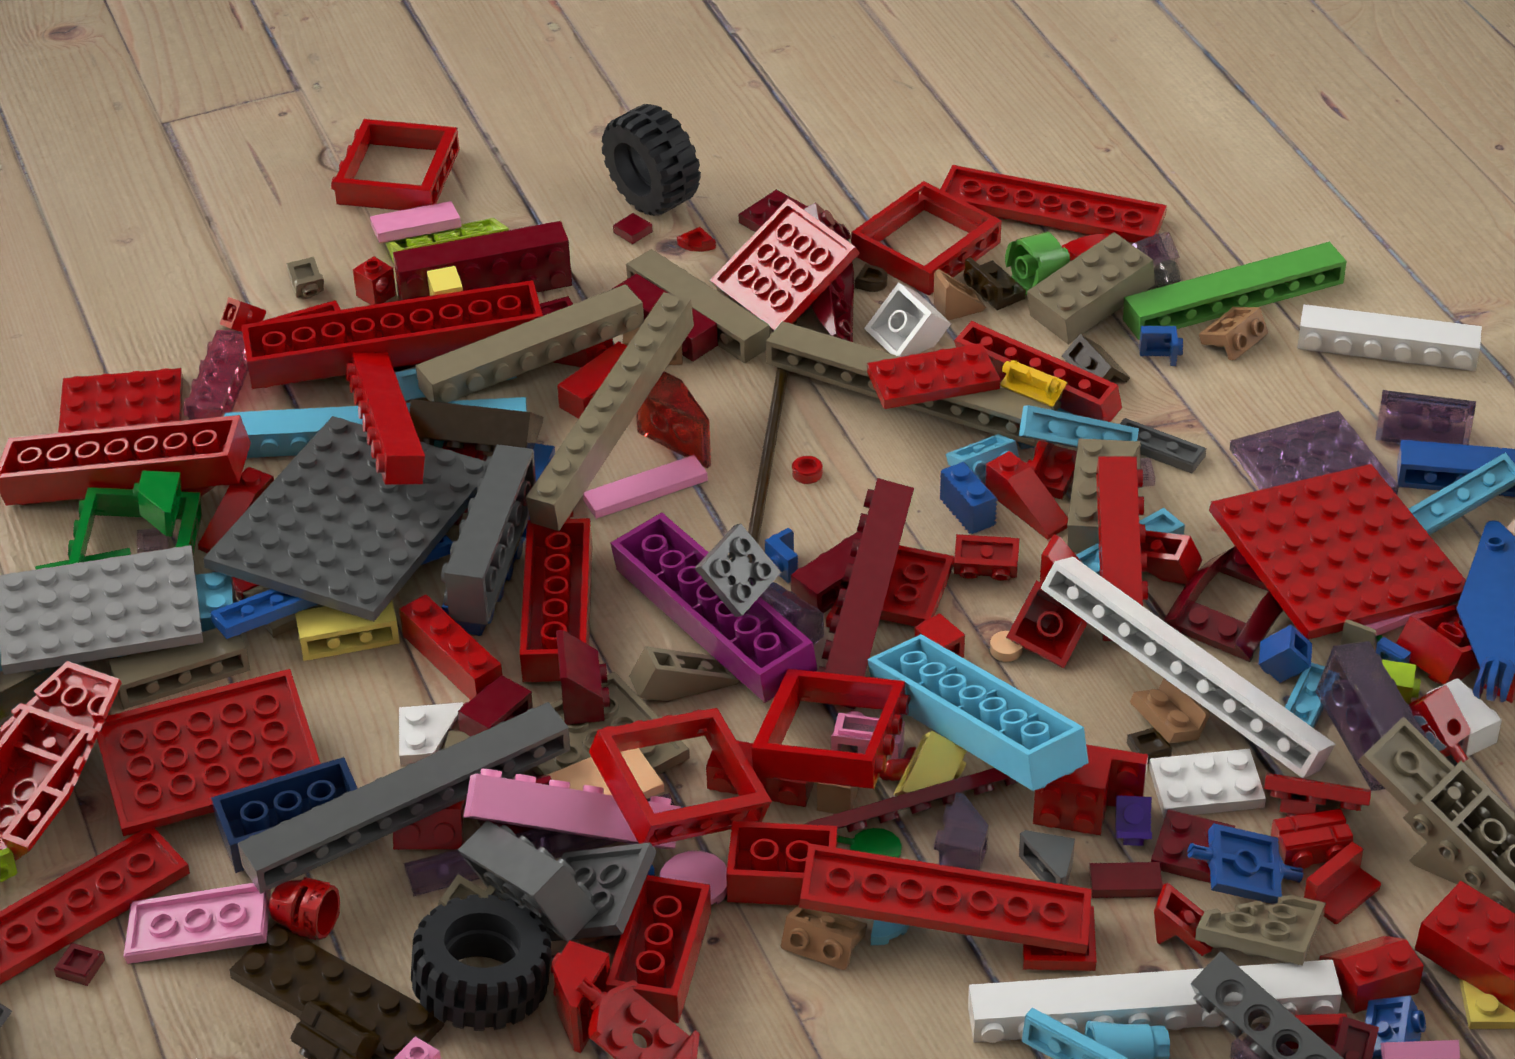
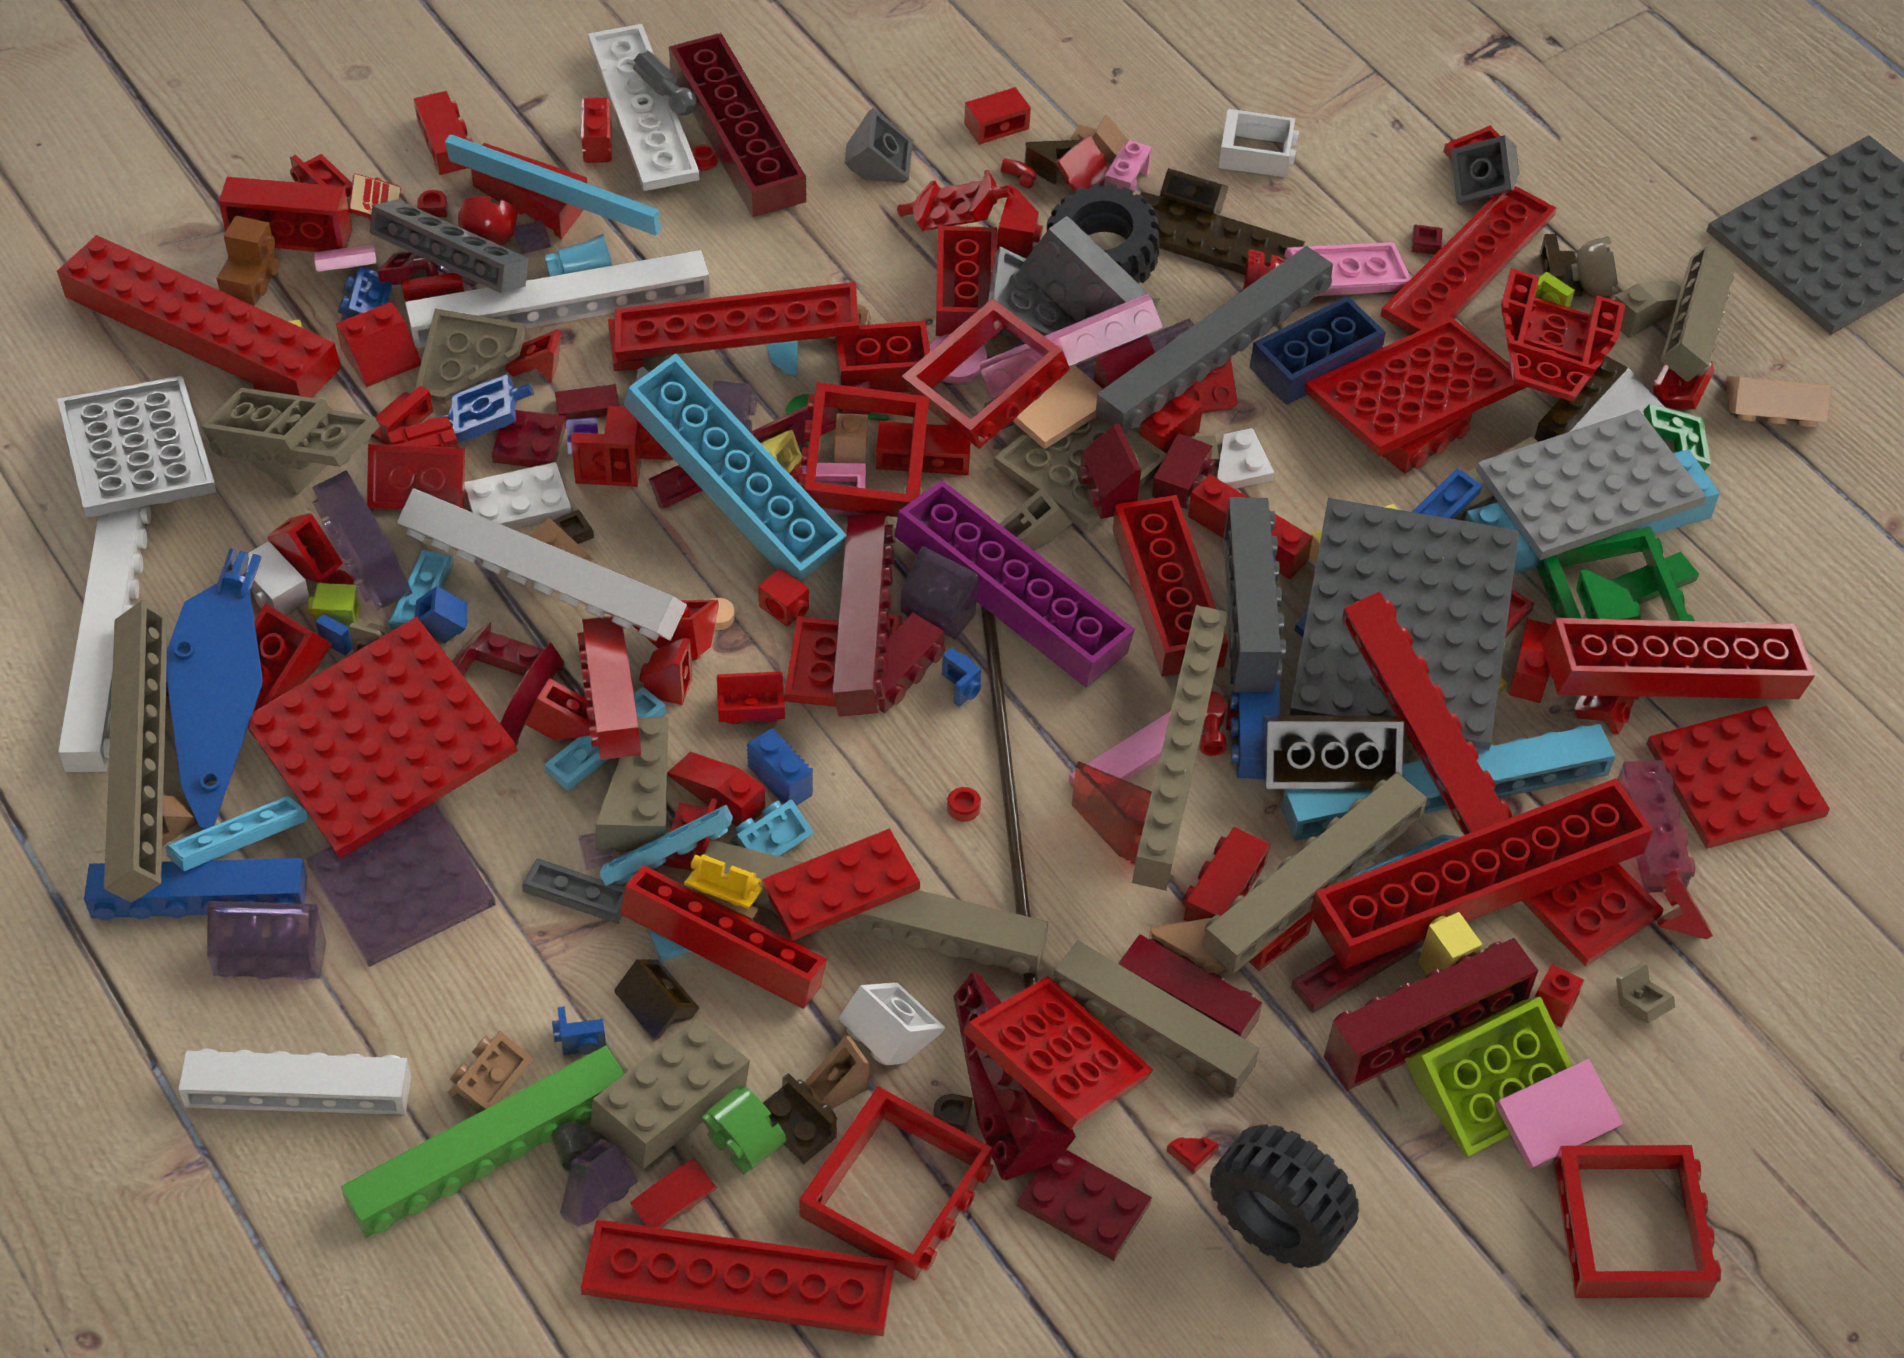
camera: 165 degrees right, 10 degrees up
dark grey plate [695,523,781,617] -> none

